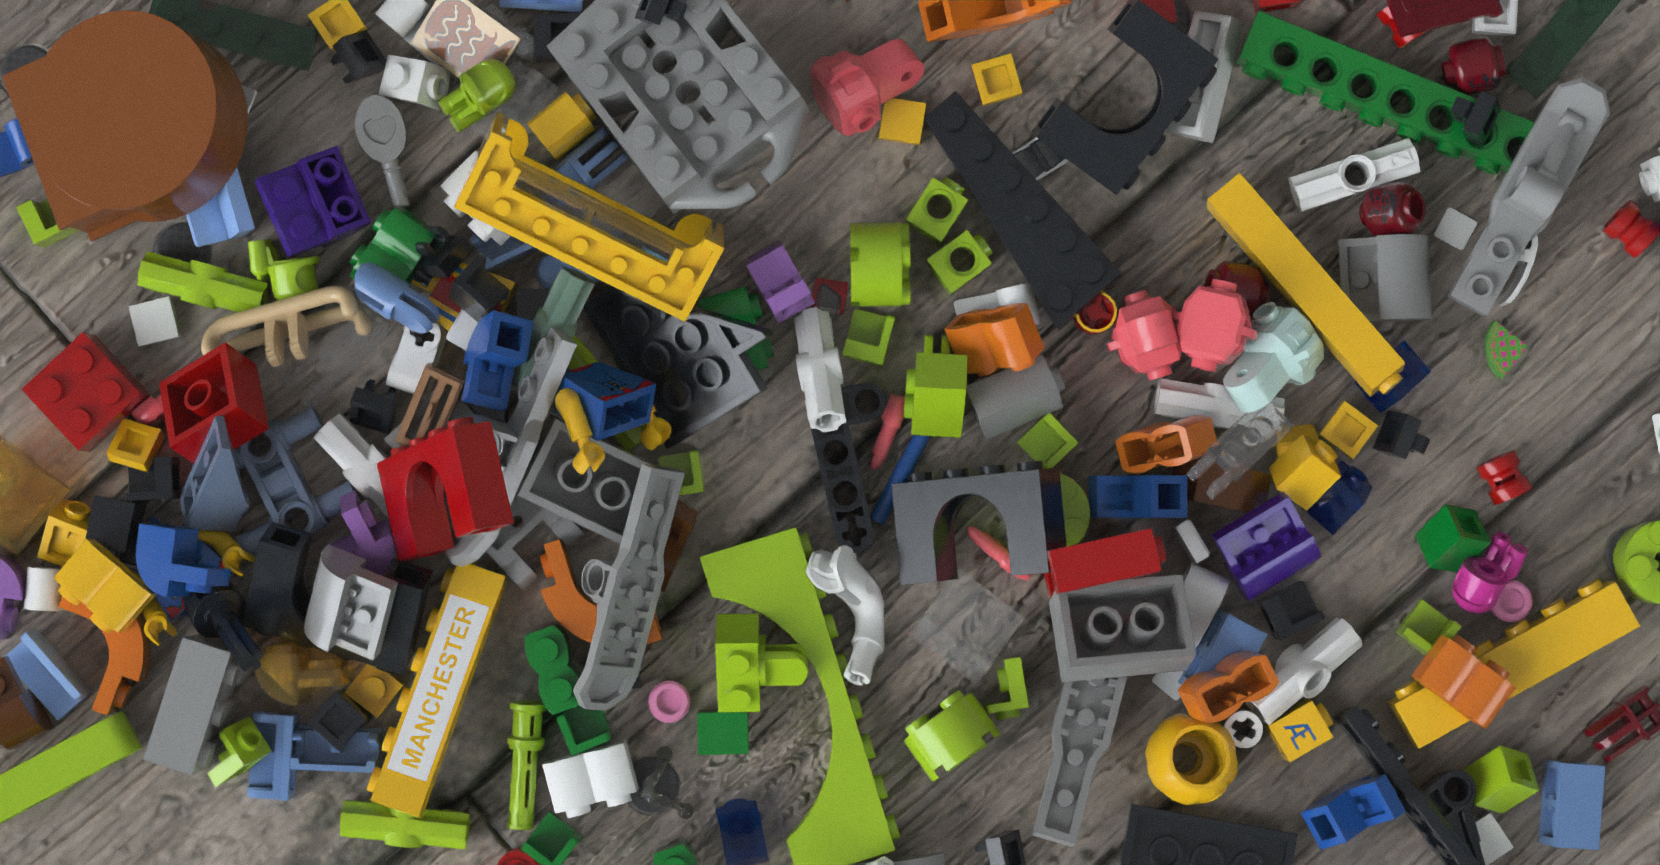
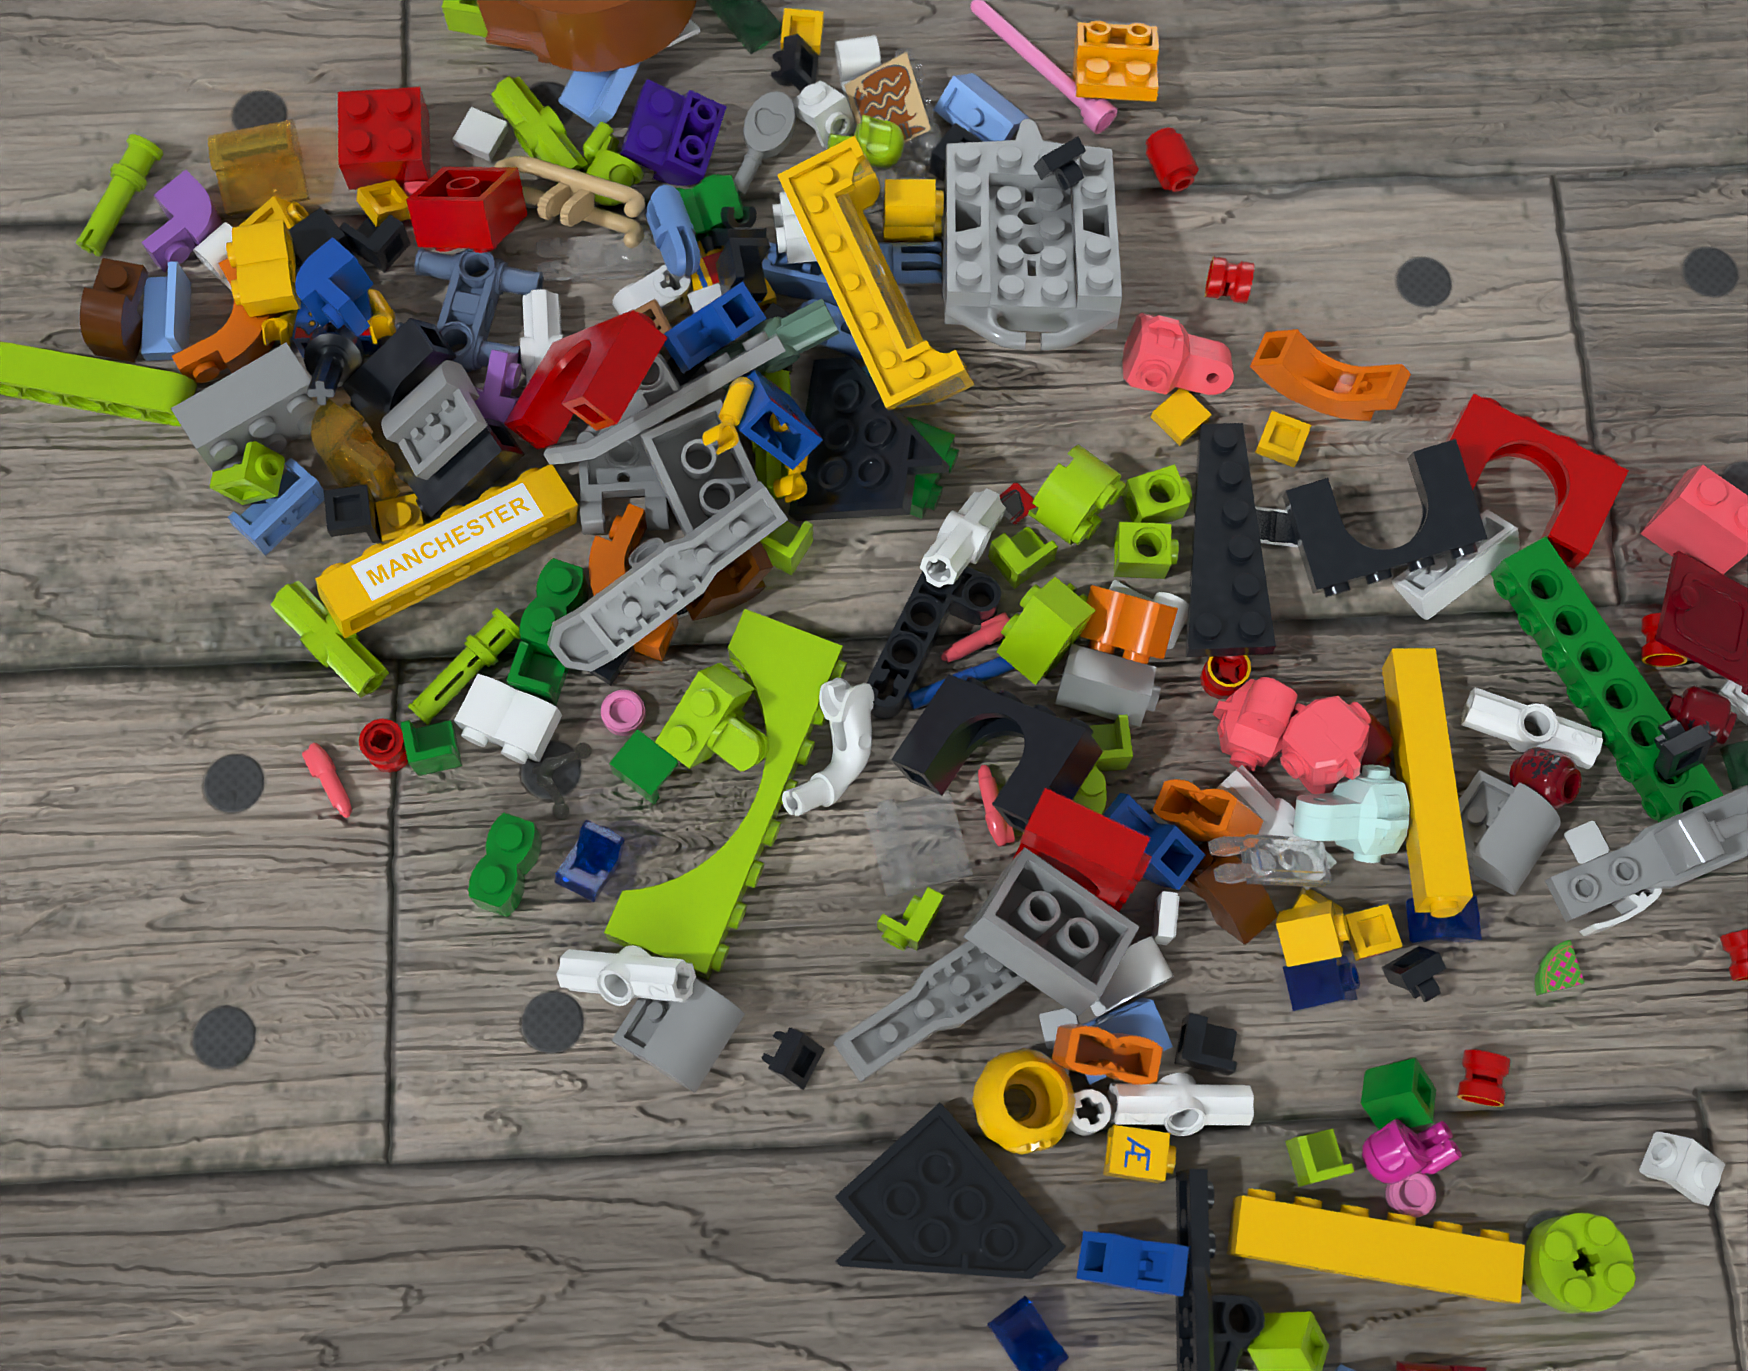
camera: 30 degrees right, 15 degrees down
sand blue slope [179,416,249,532] -> none
medium blue hinge [290,724,383,773] -> none
black tile [349,379,396,434] -> none
medium lavender brick [743,241,815,323] -> none
lime brick [904,690,1001,782] -> none
dark purple brick [1211,491,1321,602] -> none
orange brick [1411,635,1516,729] -> none

